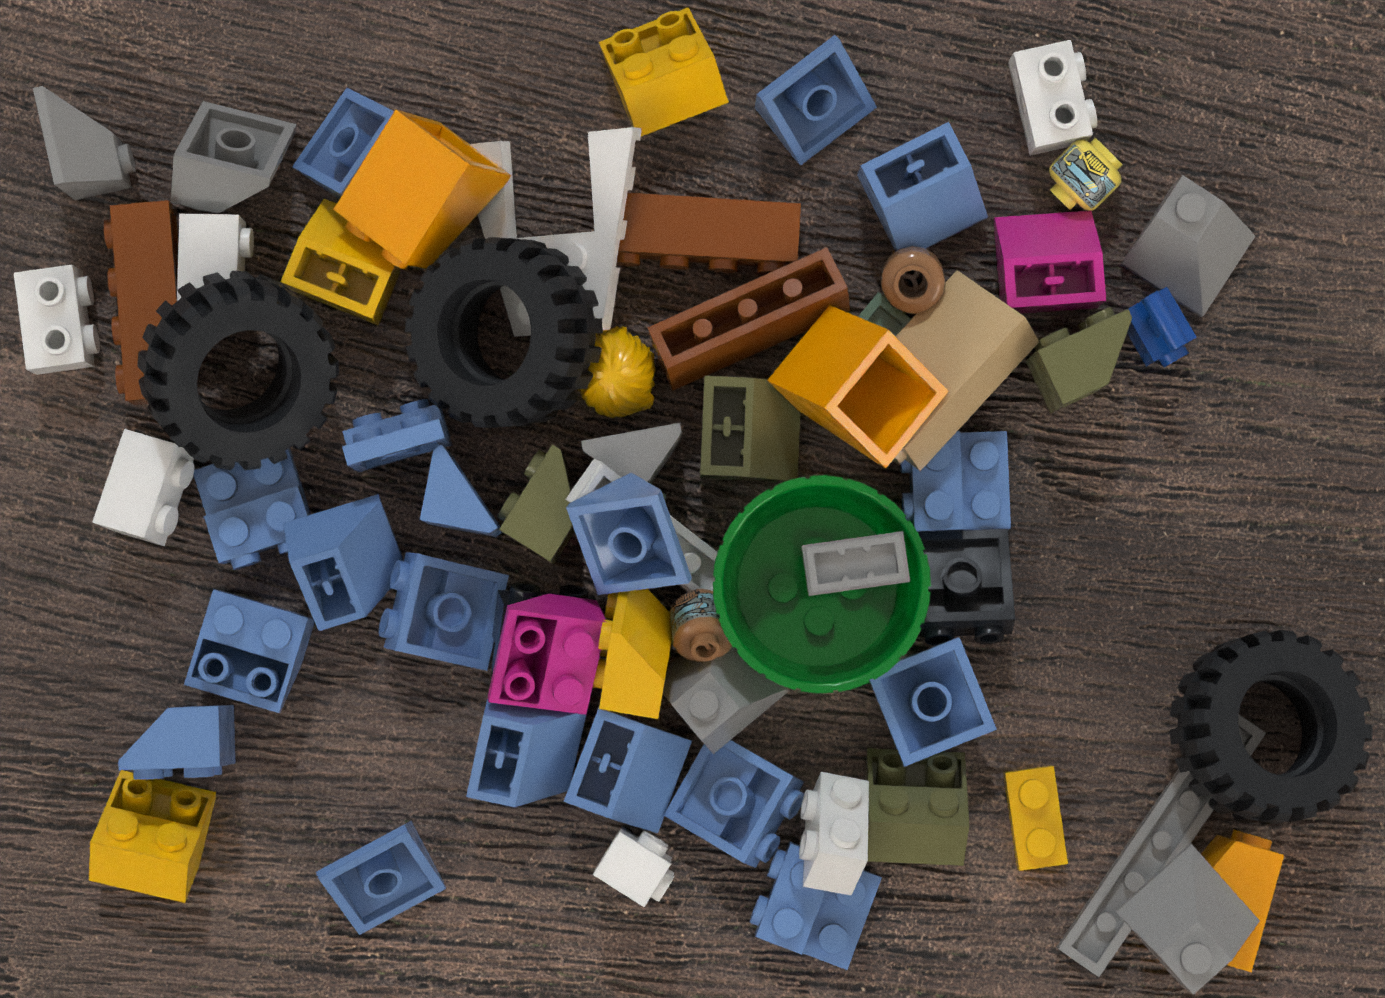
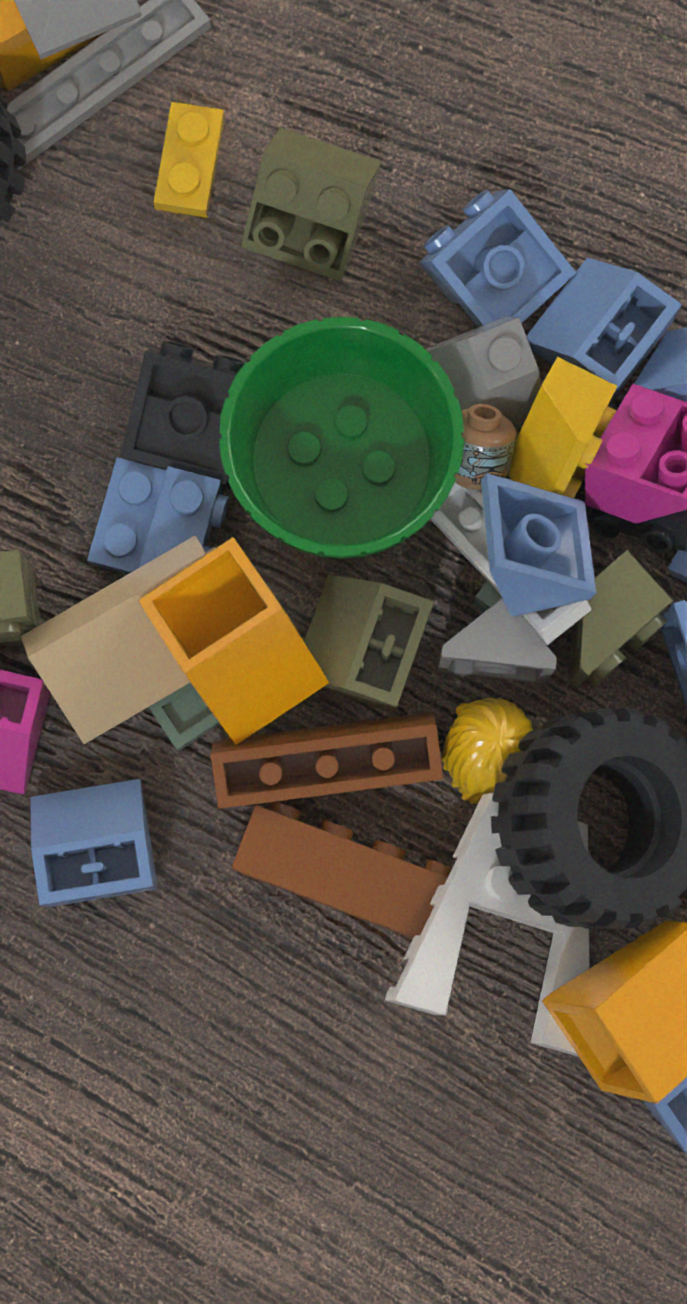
camera: 160 degrees left, 5 degrees down
white brick [593,826,674,907] -> none
yellow slope [599,7,729,137] -> none
medium blue plate [749,841,882,970] -> none
medium blue slope [755,35,877,165] -> none
white brick [799,772,869,895] -> none
light grey plate [801,531,910,596] -> none
medium blue slope [869,637,997,767] -> none
medium nougat head [881,246,945,314] -> none

